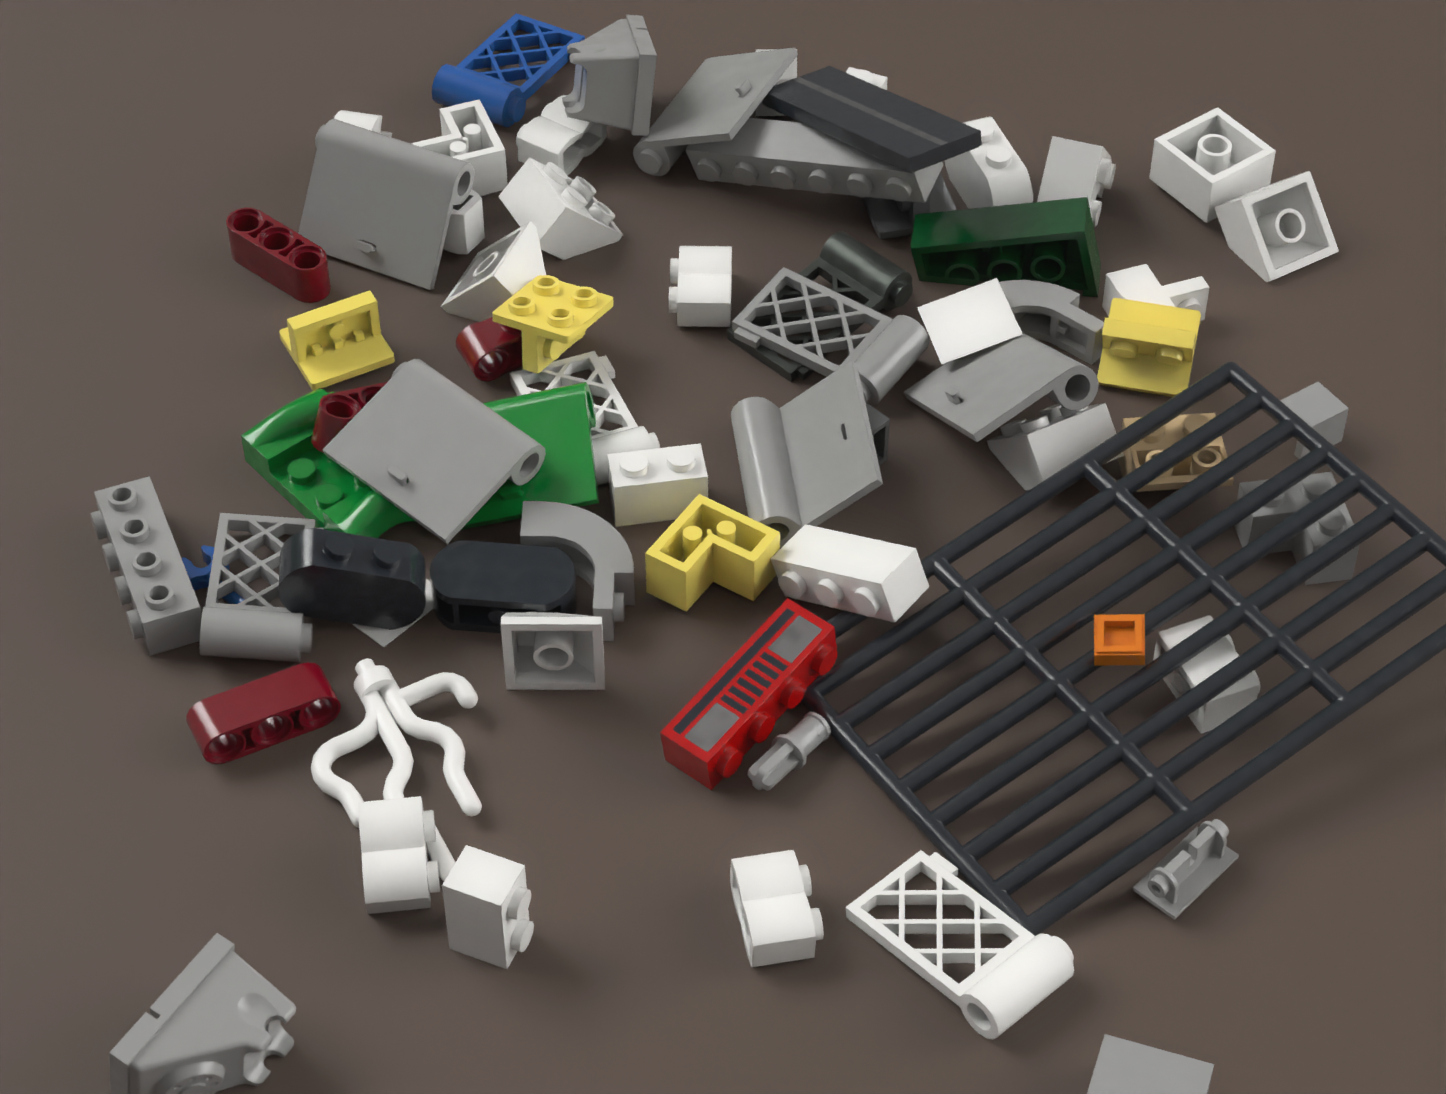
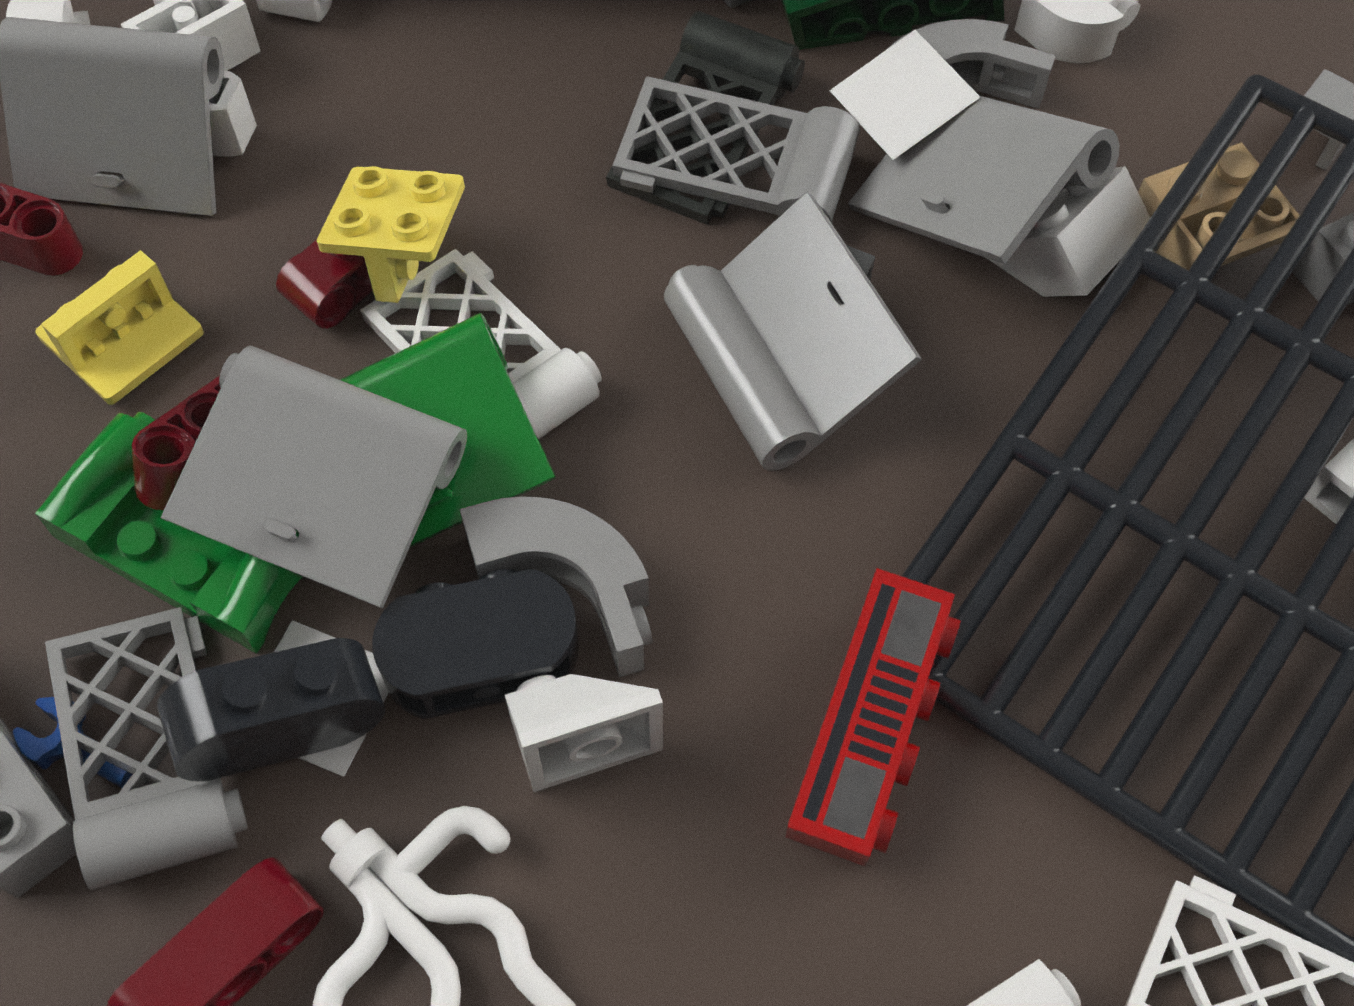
camera: 20 degrees left, 15 degrees up
white slope [441,221,546,322] -> none
white slope [498,157,623,260] -> none
white brick [607,443,708,527] -> none
light yellow brick [645,494,780,612] -> none
white brick [669,246,732,327] -> none
light grey axle [747,712,831,791] -> none
white brick [771,524,929,622] -> none
orange tile [1094,614,1145,666] -> none
light yellow bracket [1097,298,1201,397] -> none

